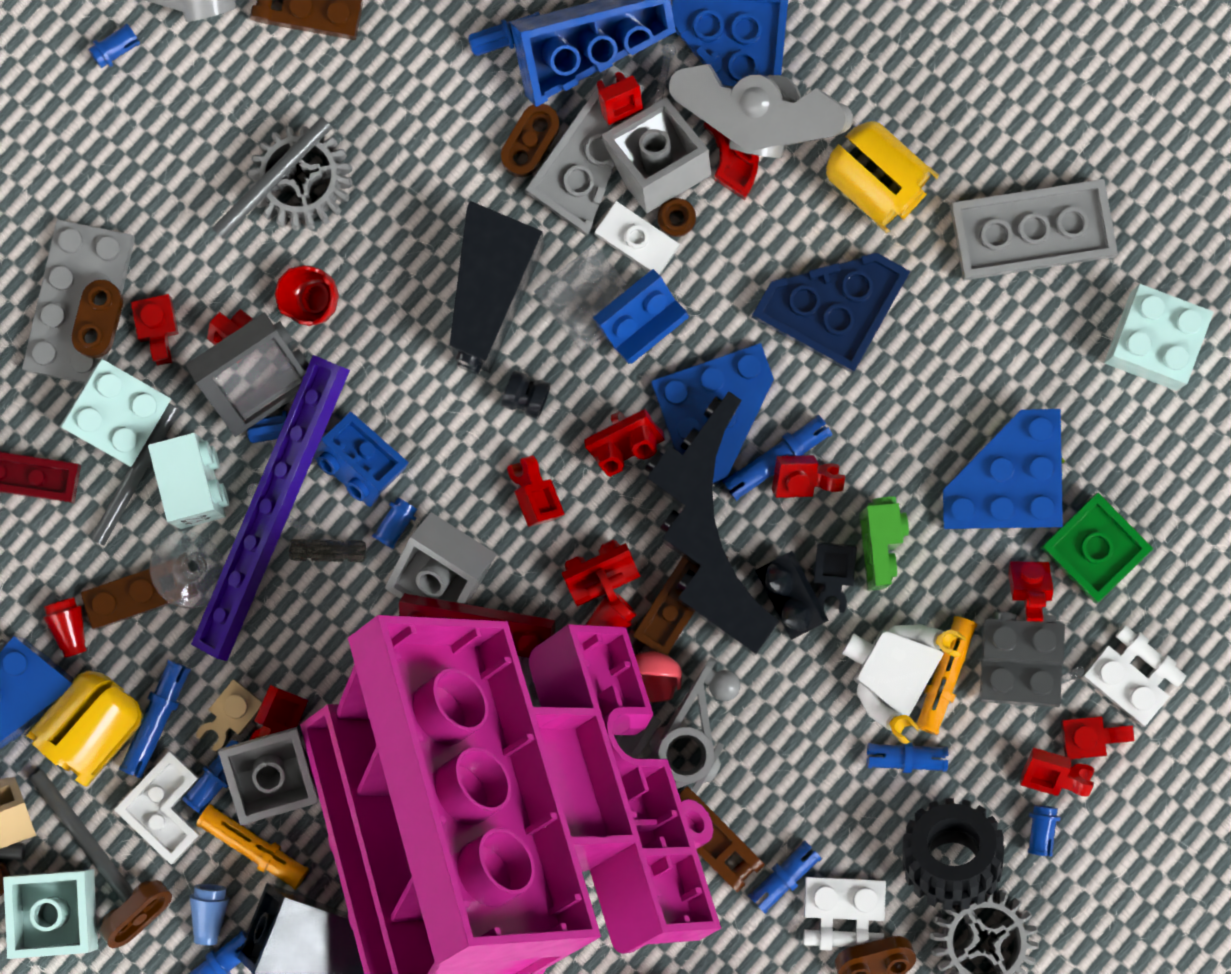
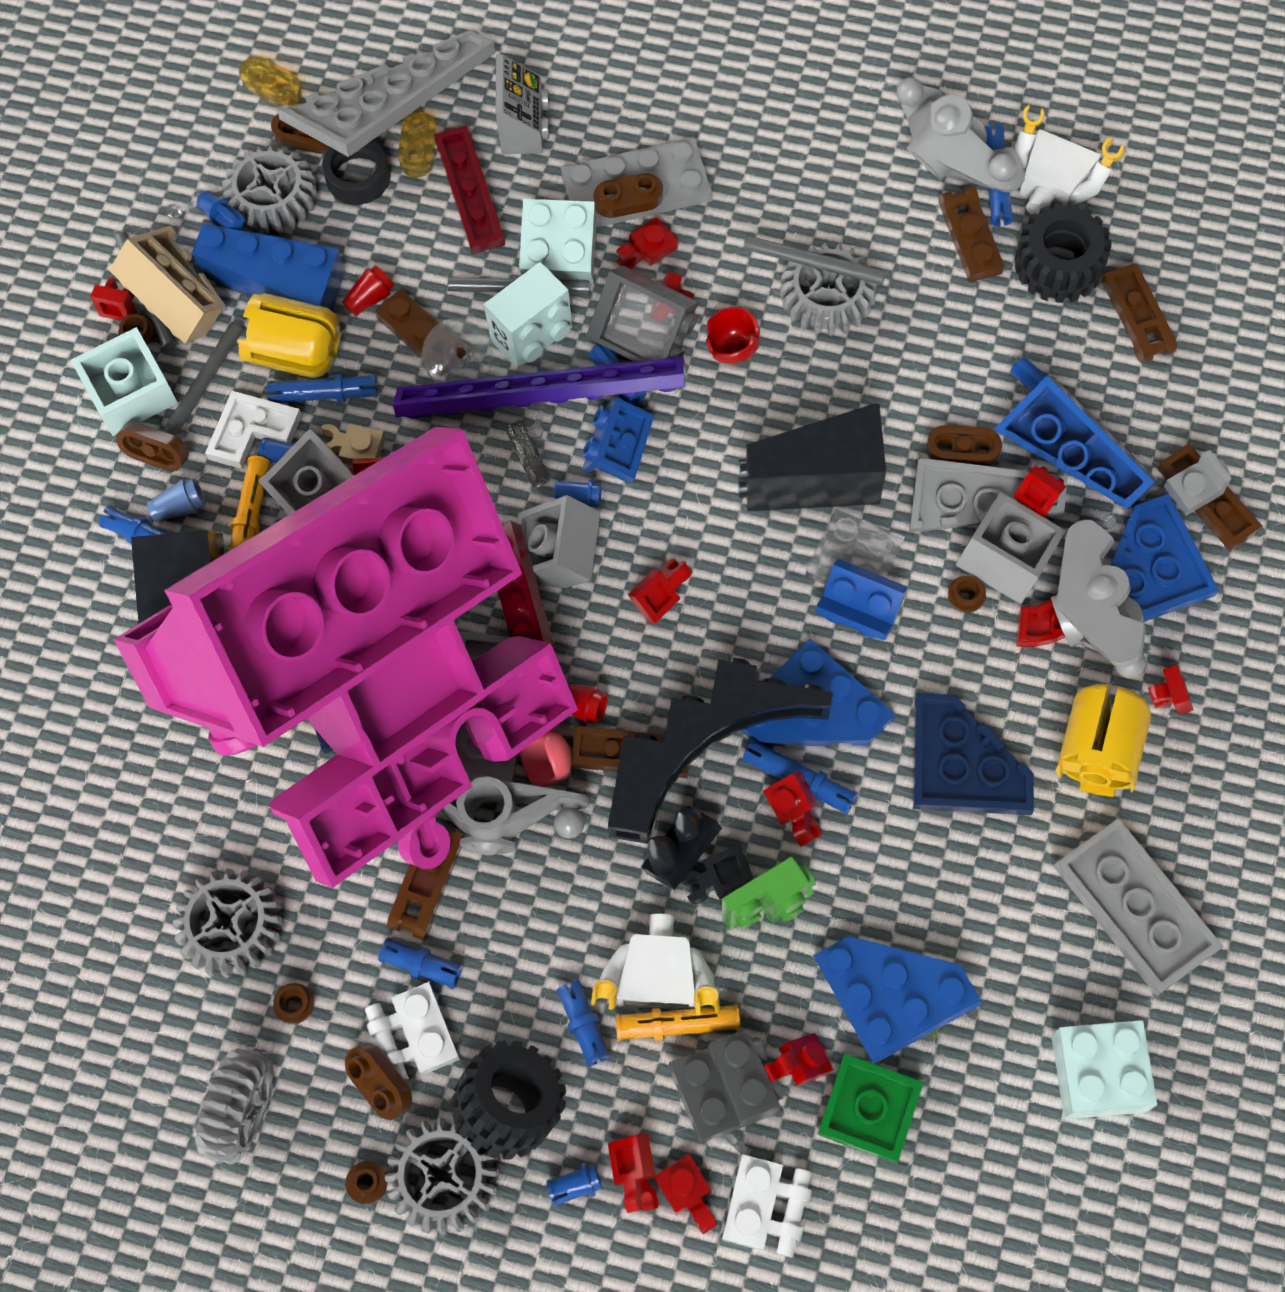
camera: 70 degrees right, 15 degrees down
blue pin [88,23,140,68] -> none
black wheel [501,370,551,420] -> none
red hips [561,539,641,606] -> none
red hips [584,409,665,477] -> none
white plate [594,201,680,275] -> none
none -> red tile [1148,665,1194,715]

